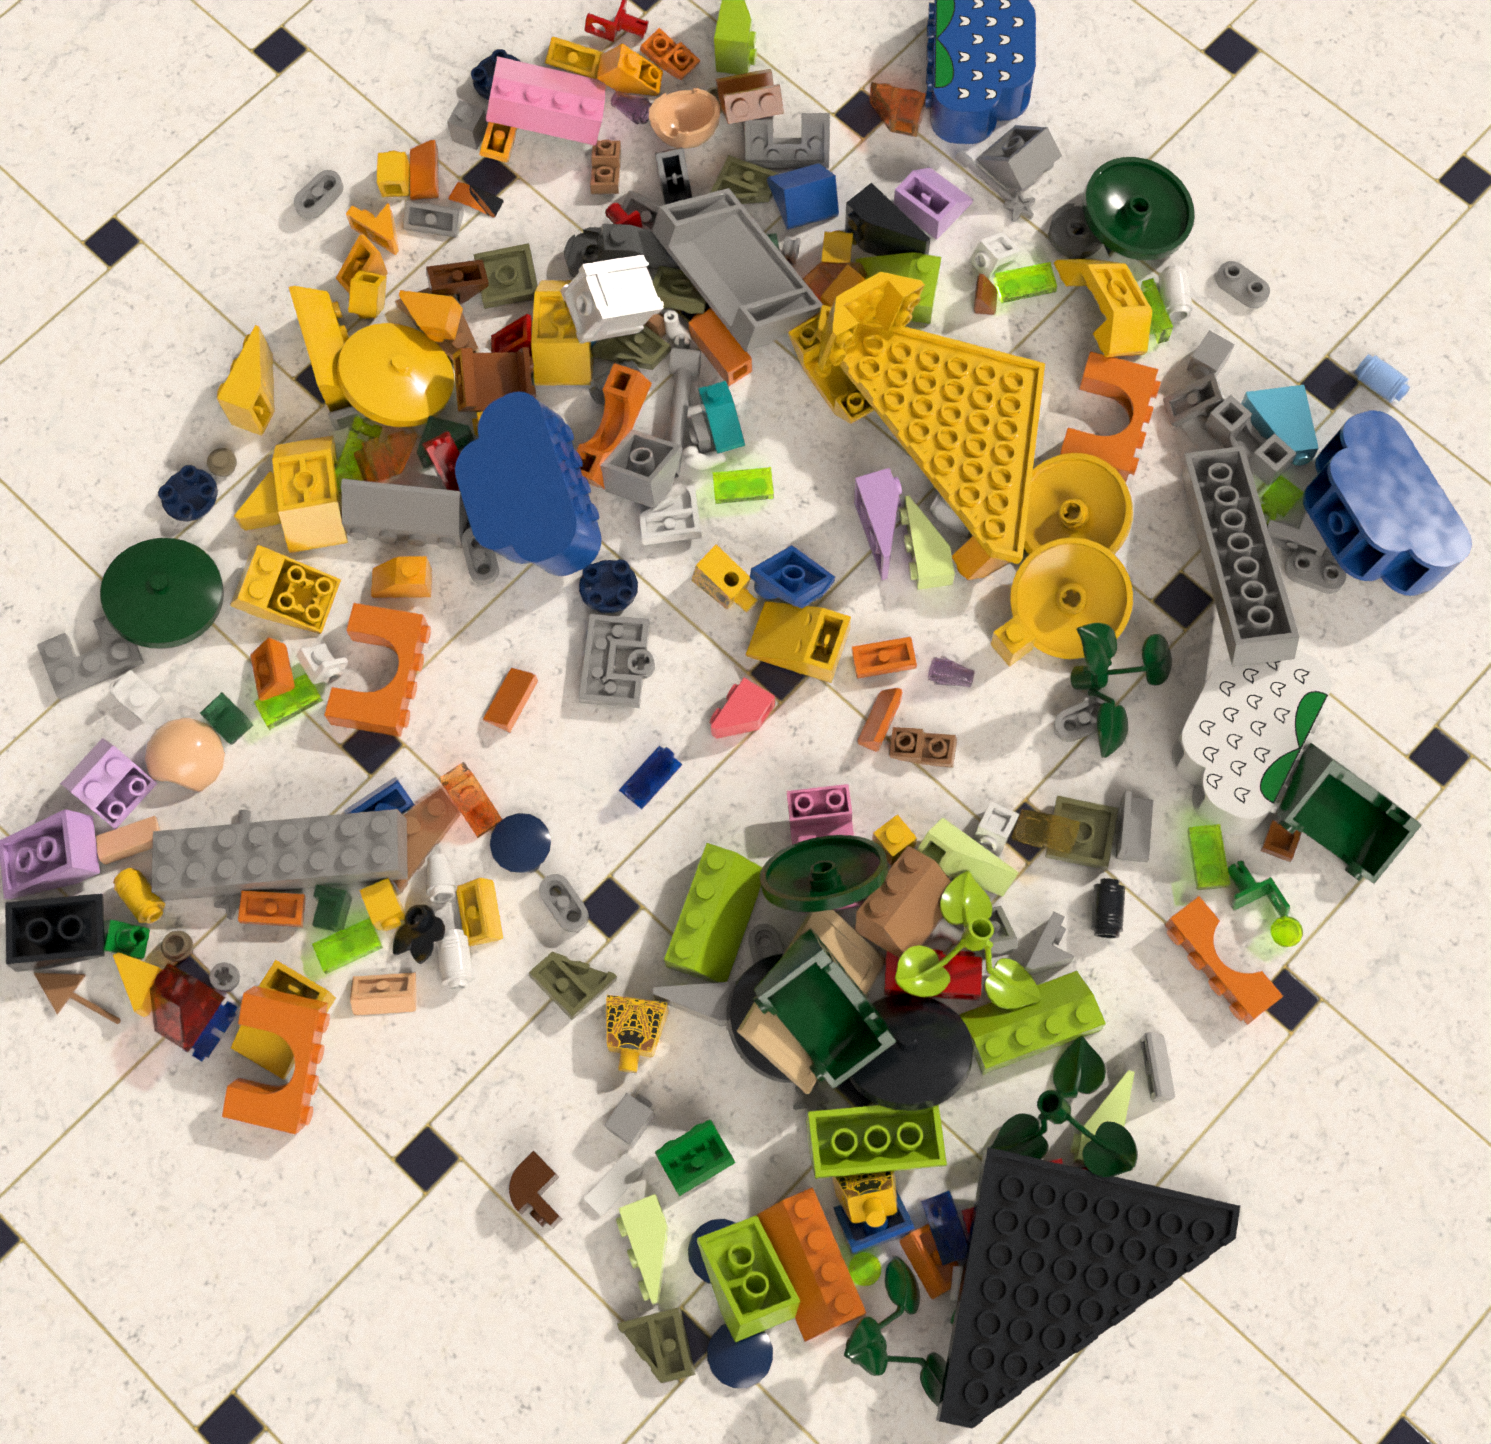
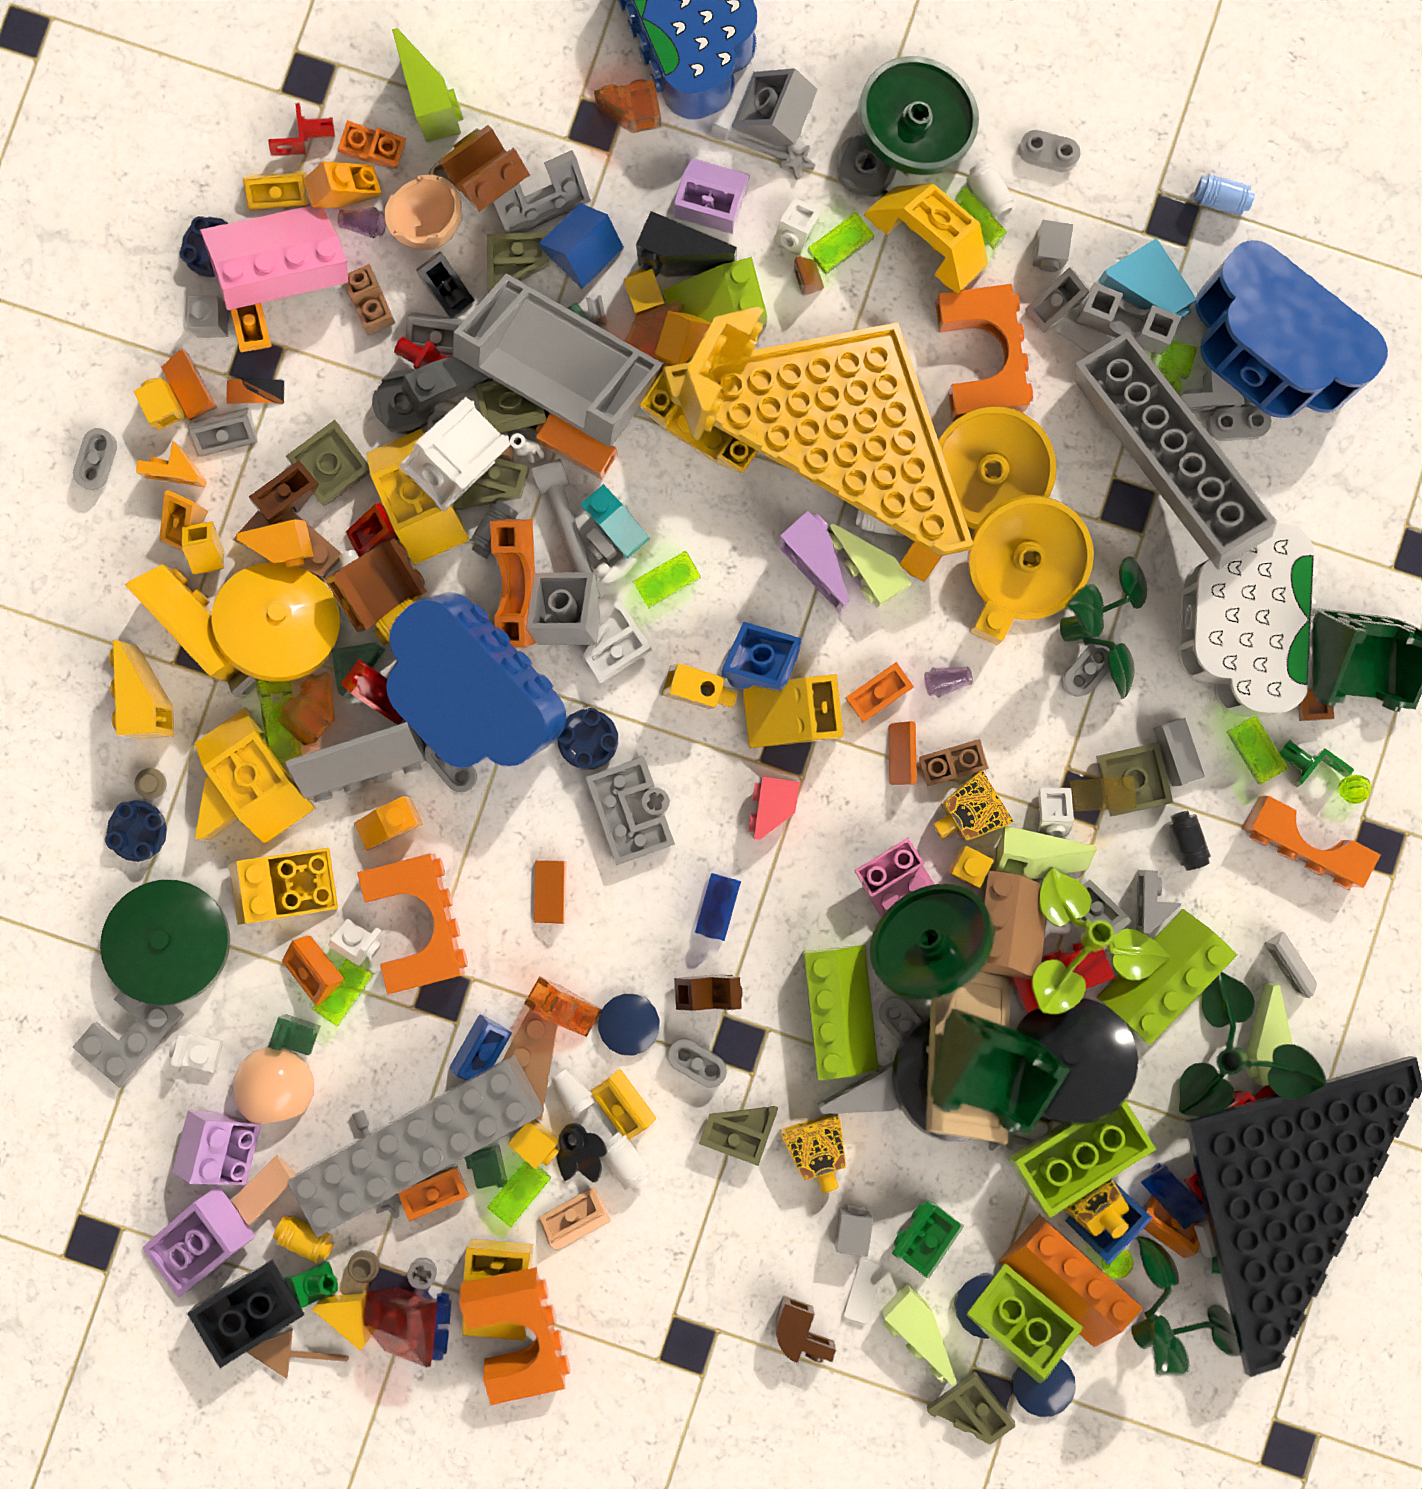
camera: 25 degrees left, 15 degrees up
none -> reddish brown brick [674,975,743,1011]
none -> torso [933,771,1014,841]

